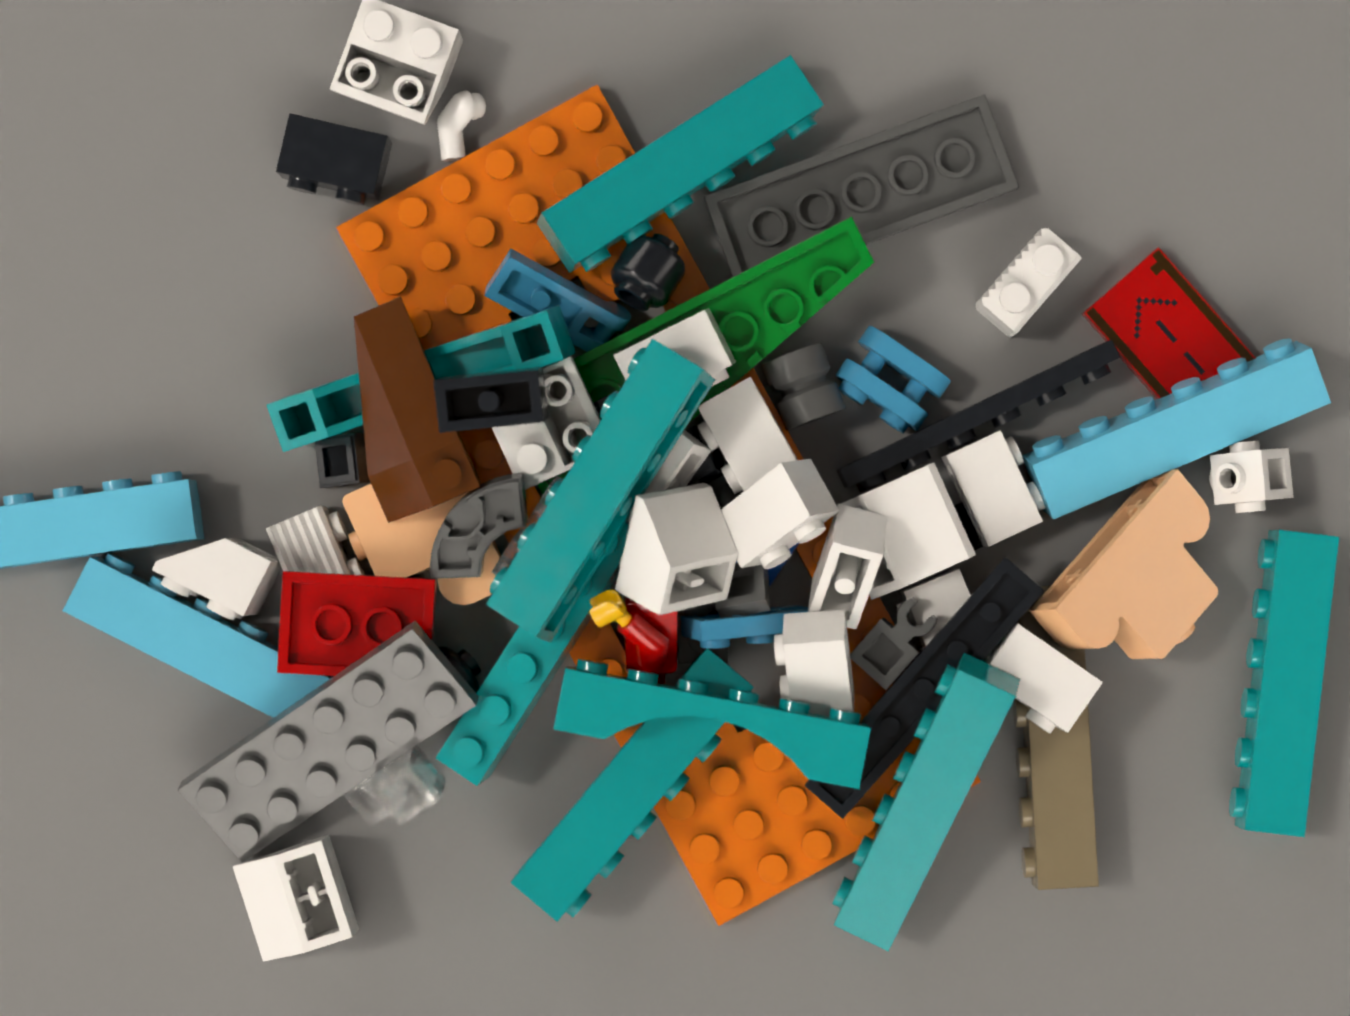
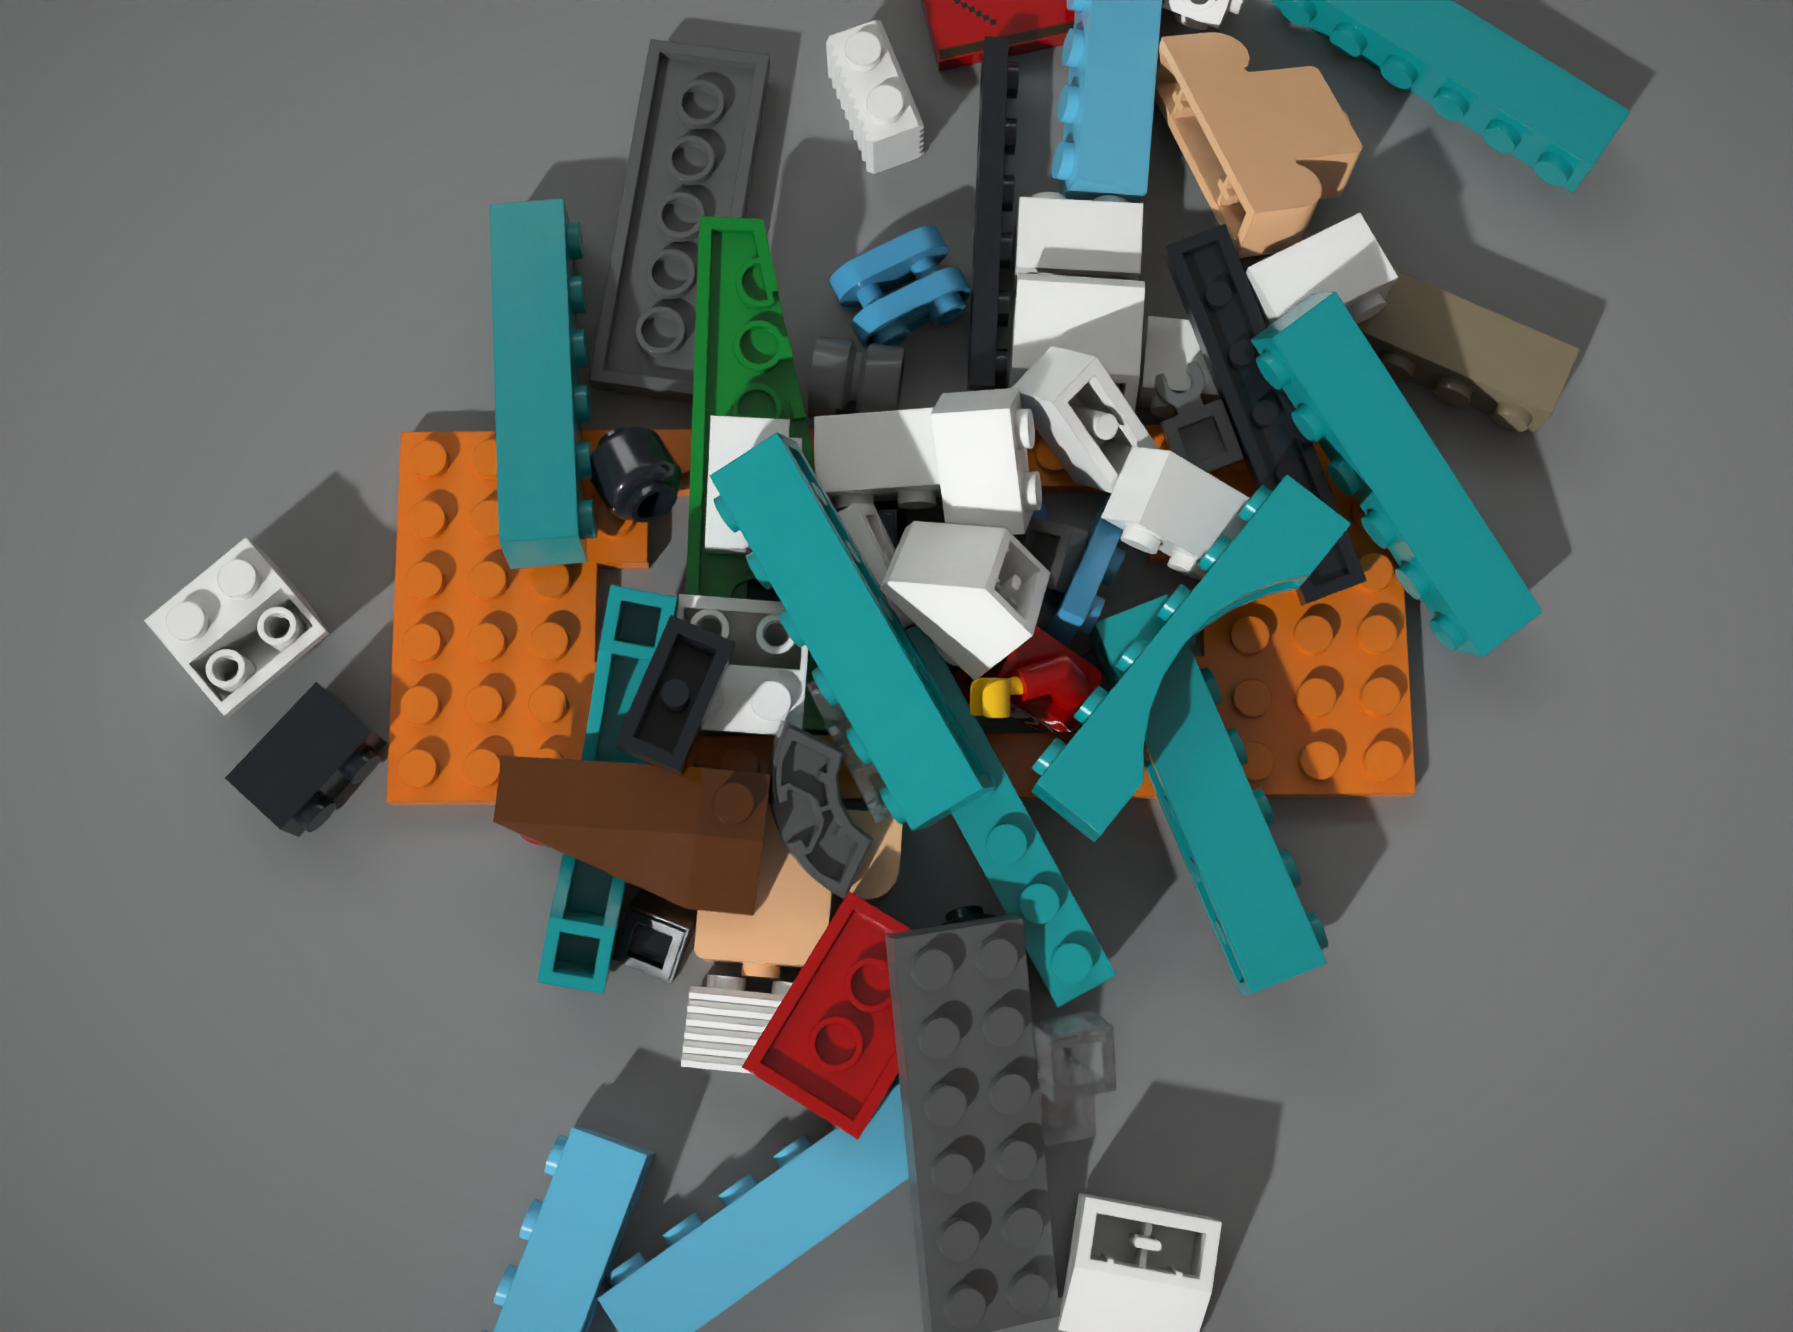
camera: 60 degrees left, 10 degrees down
white slope [152,538,282,620] -> none
white arm [437,90,486,162] -> none
dark azure plate [484,249,632,352] -> none

